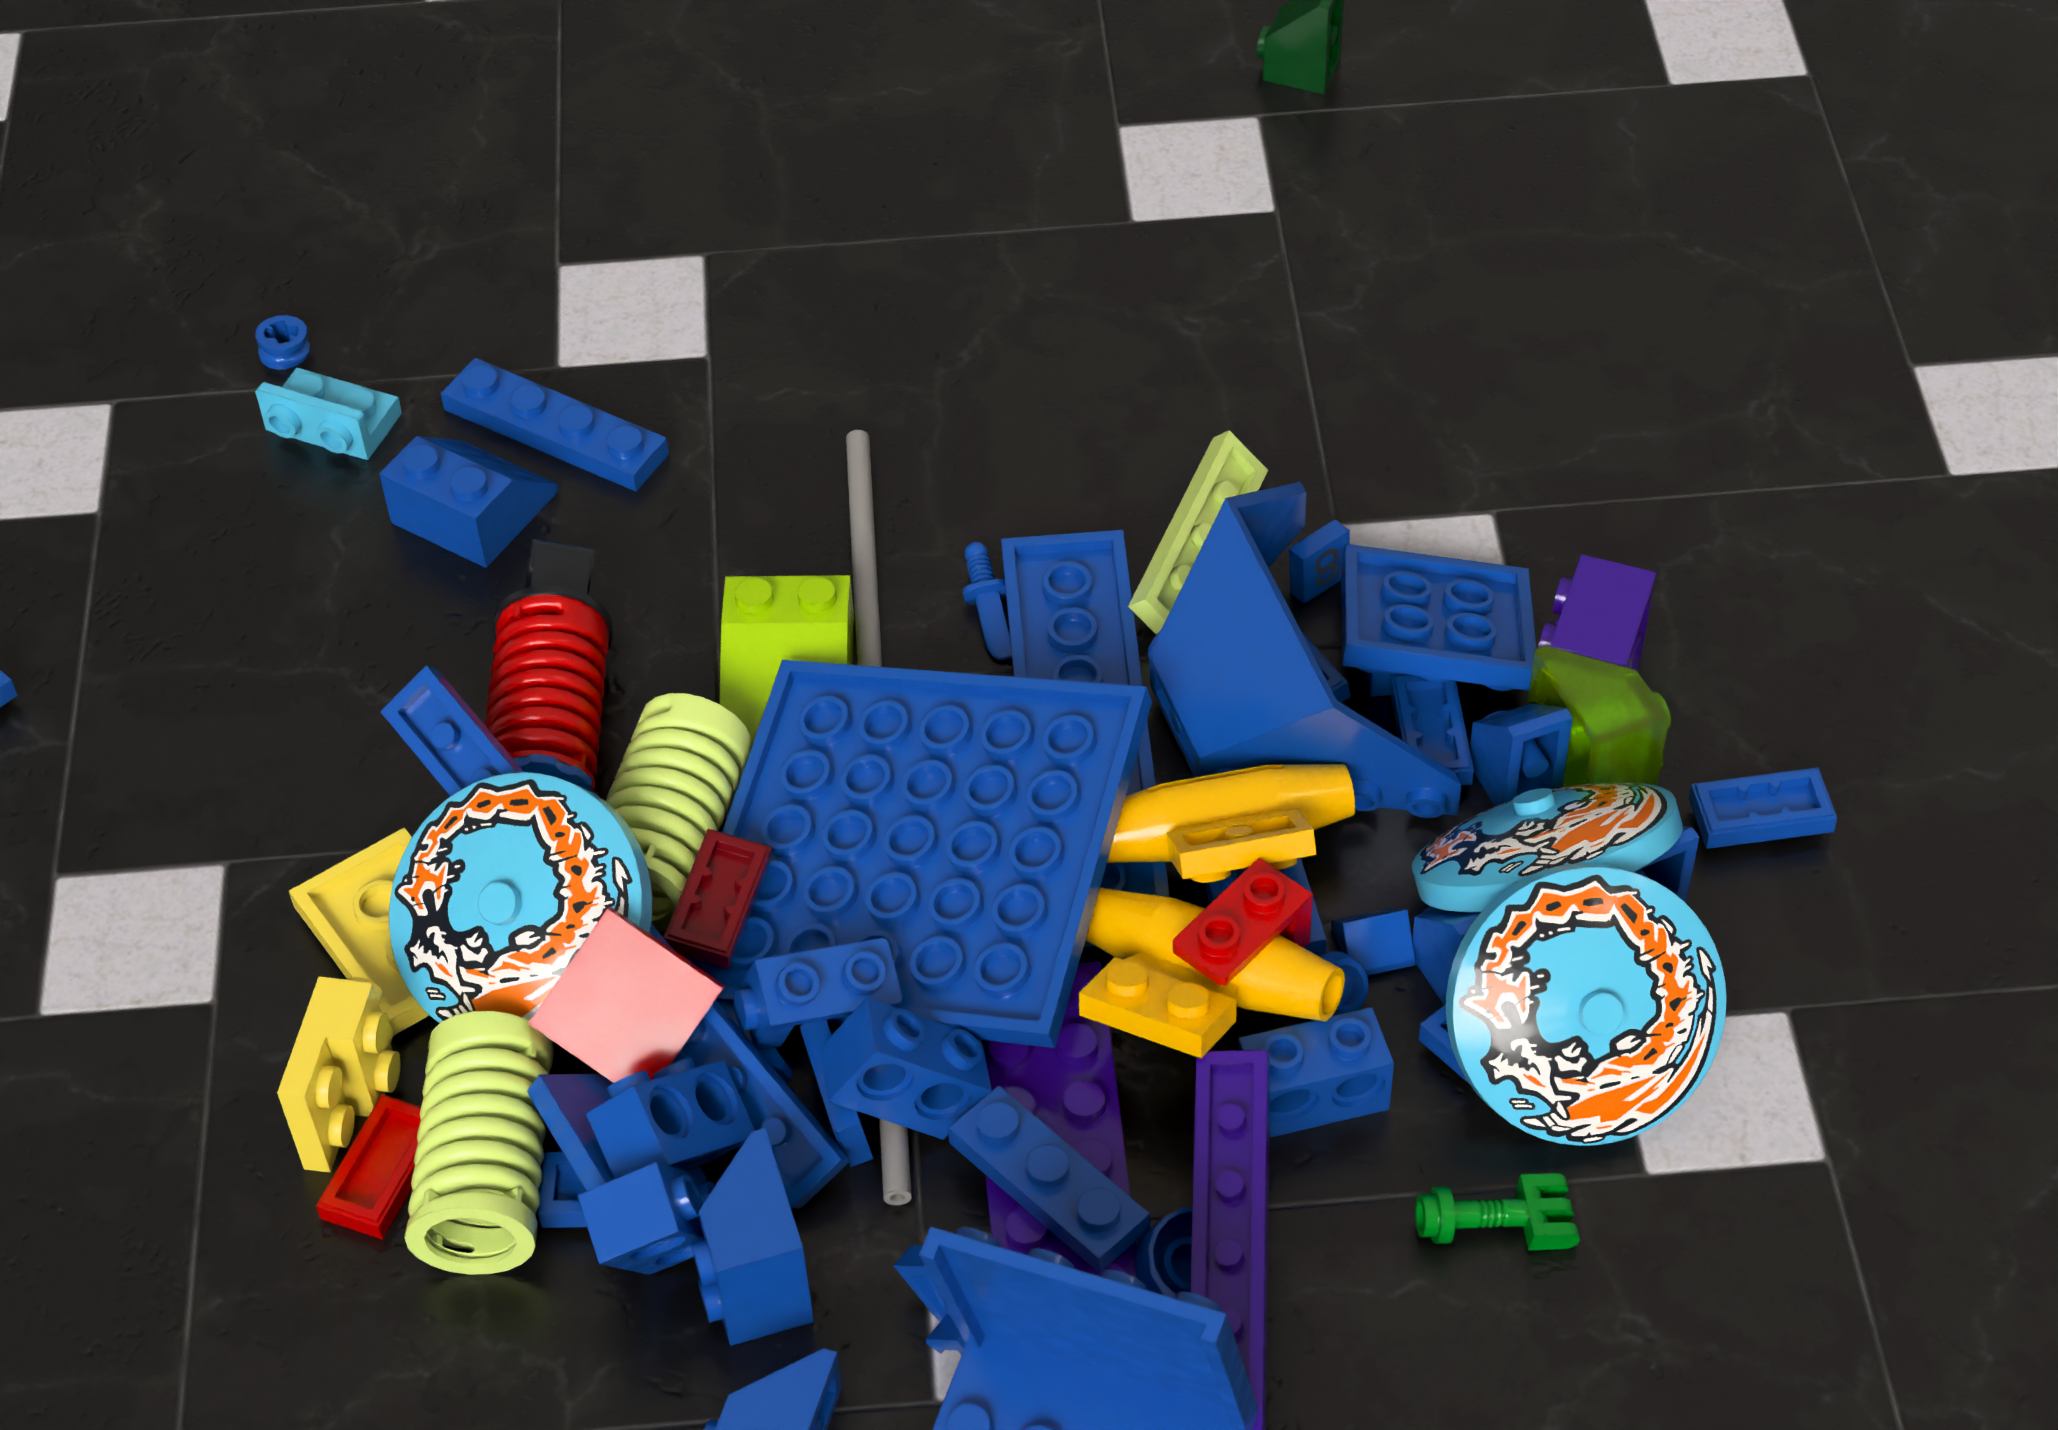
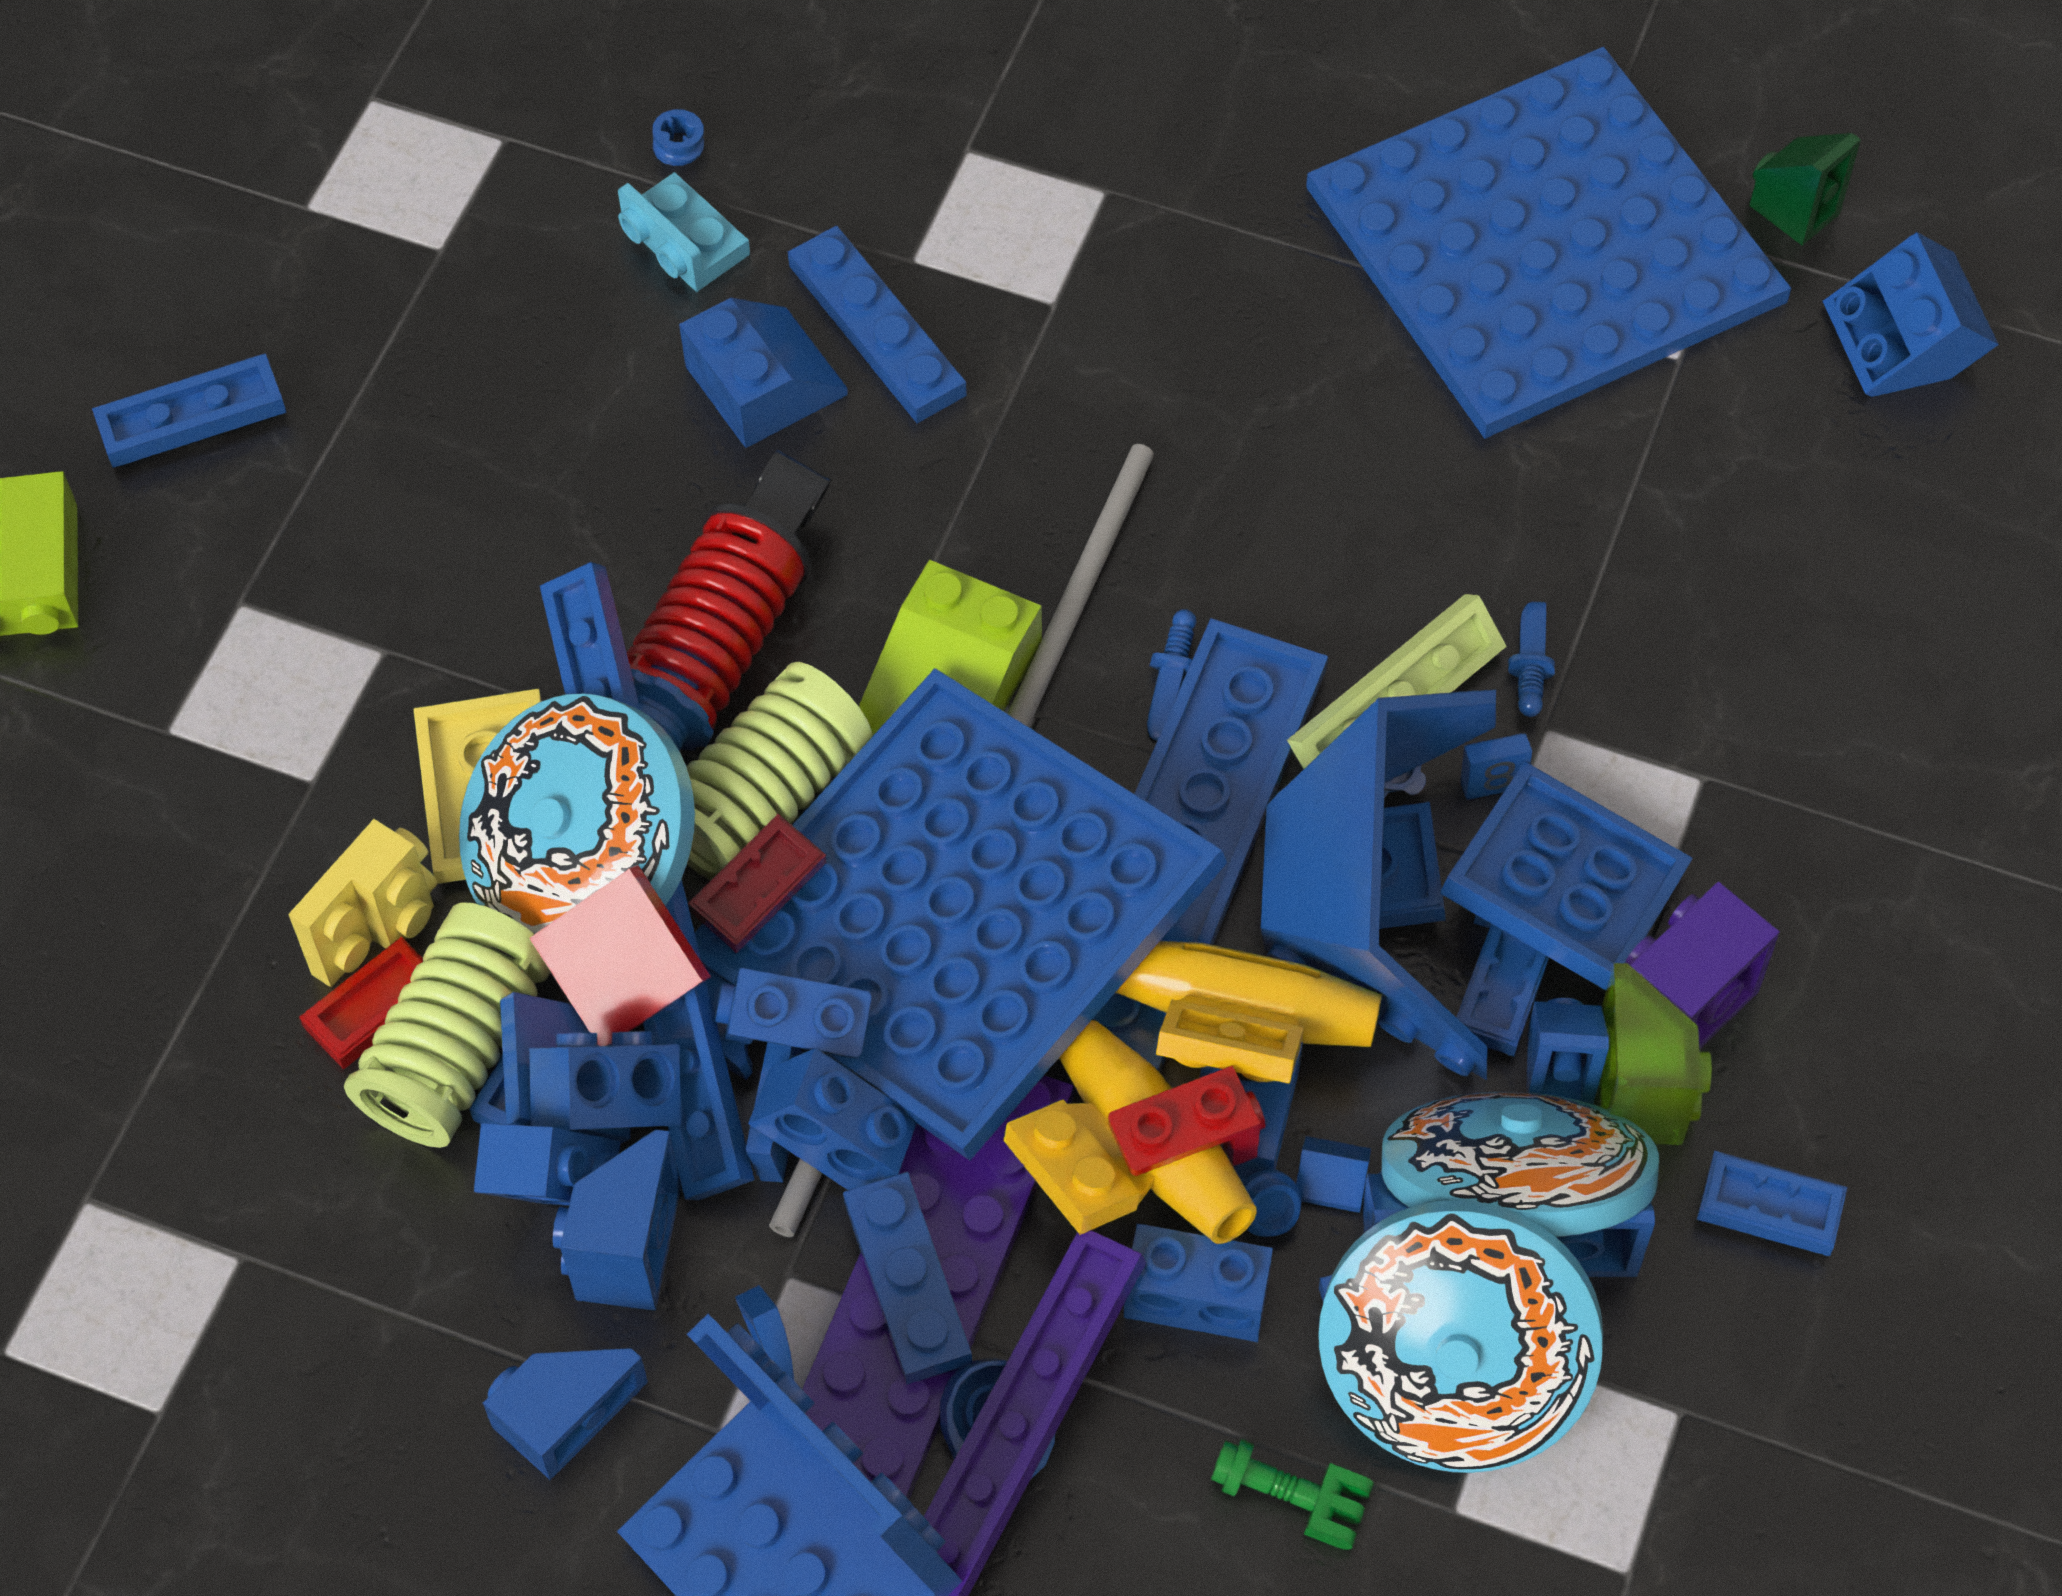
camera: 25 degrees right, 10 degrees up
none -> blue plate [1306,47,1791,439]
none -> blue piece [1508,602,1555,717]
none -> blue slope [1823,232,1999,397]

